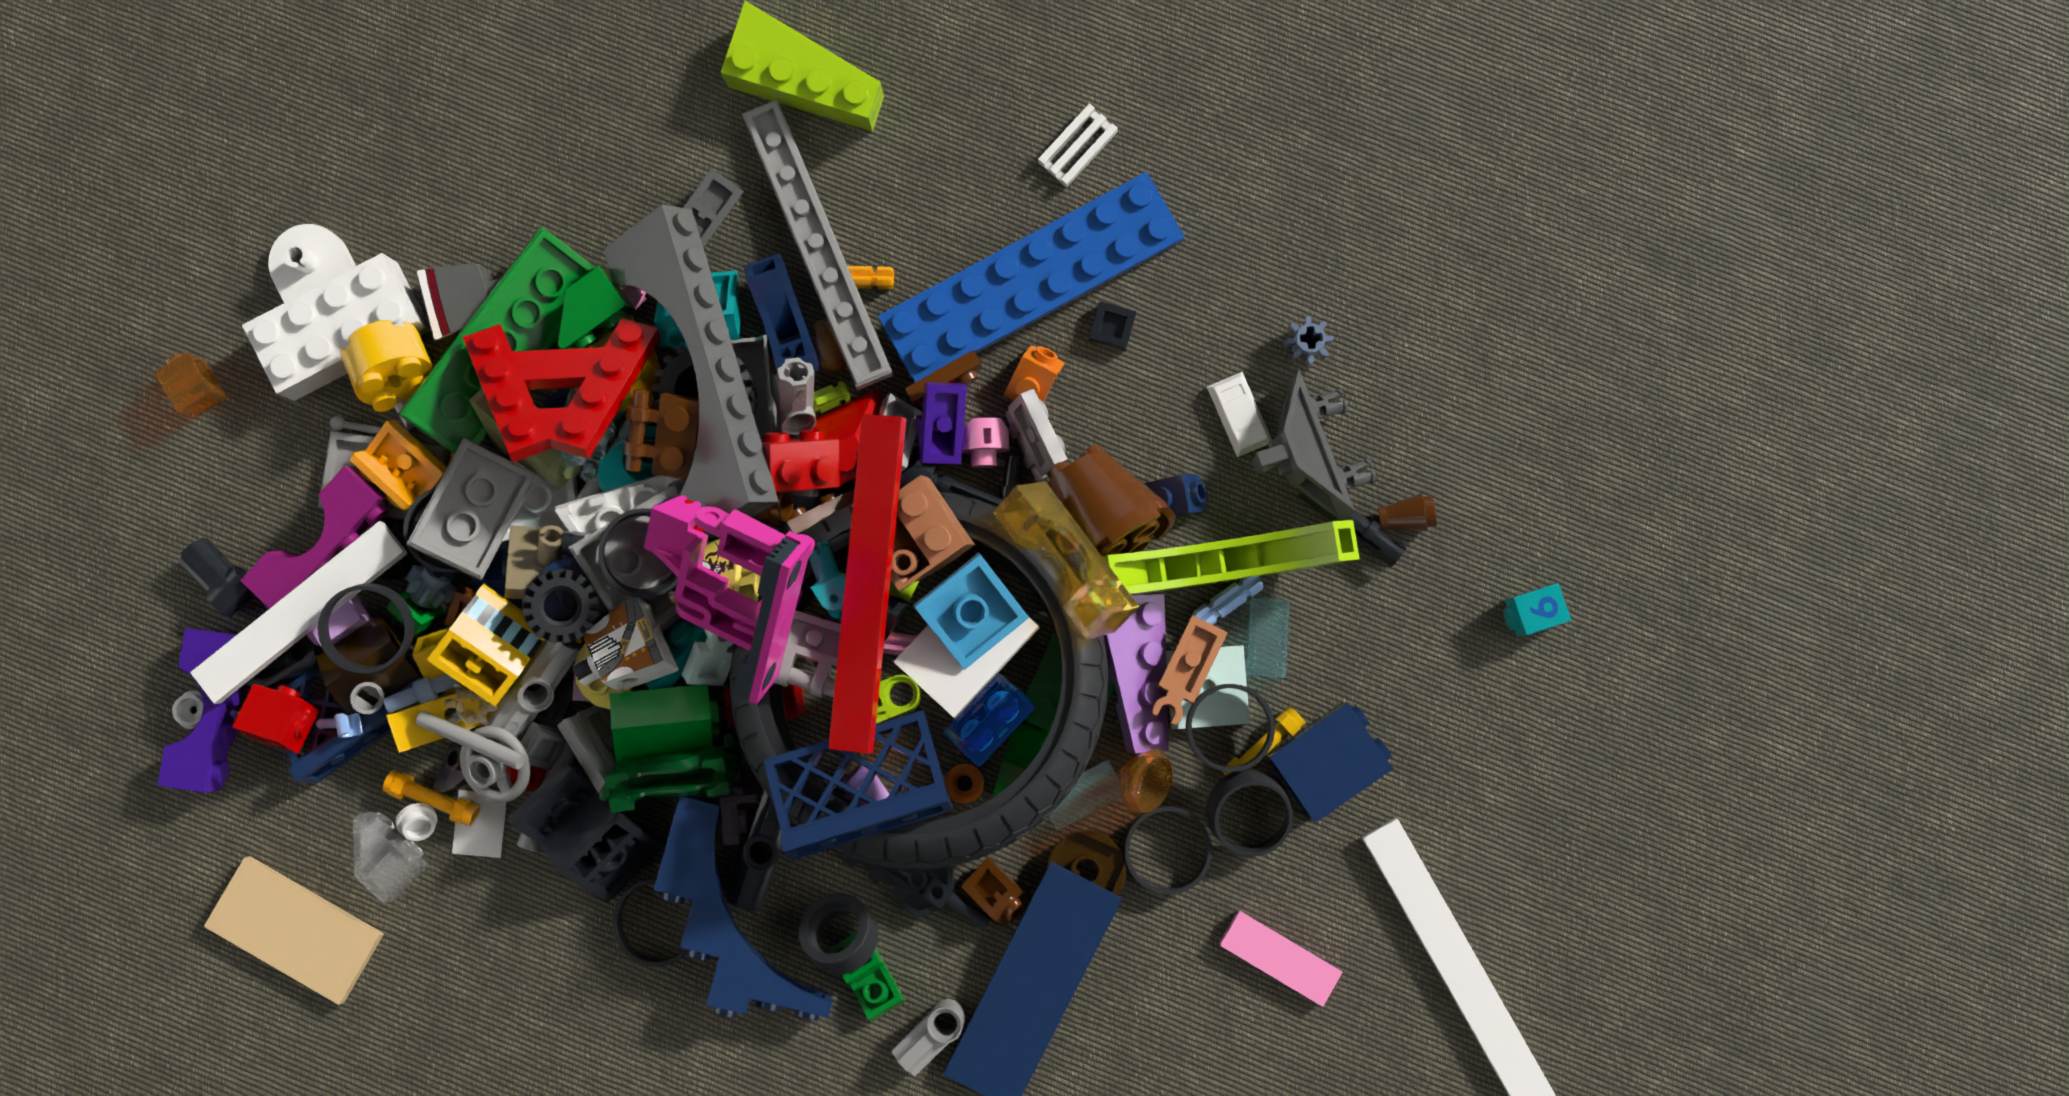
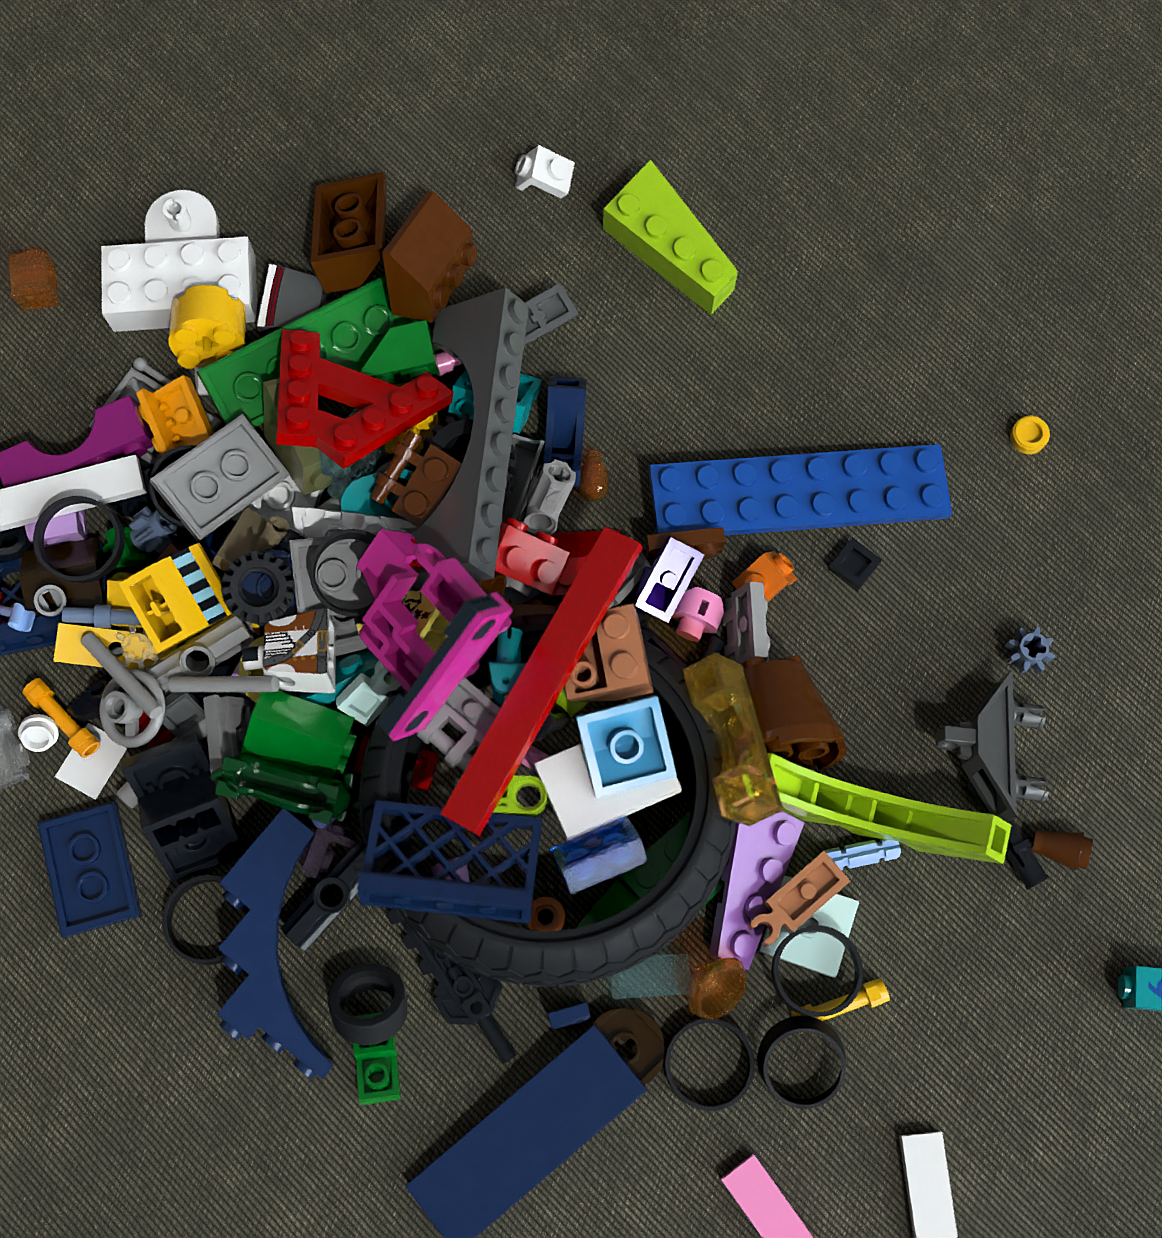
camera: 20 degrees right, 10 degrees down
light grey tile [742,100,894,390] -> none
lime piece [813,381,851,416] -> none
light orange axle [848,266,894,289] -> none
light grey piece [891,999,966,1076] -> none
reddish brown bracket [961,857,1031,925] -> none
white tile [1038,103,1118,188] -> none
dark blue bracket [1143,474,1207,517] -> none
white tile [1207,372,1272,457] -> none
clear light blue tile [1245,597,1290,678] -> none
dark blue brick [1266,703,1393,823] -> none
none -> dark blue tile [37,801,142,938]
none -> light grey bar [168,676,280,692]
none -> reddish brown slope [310,171,387,294]
none -> reddish brown slope [382,191,477,322]
none -> white bracket [515,145,575,198]
none -> dark blue tile [548,1002,591,1029]
none -> yellow tile [1010,416,1050,455]

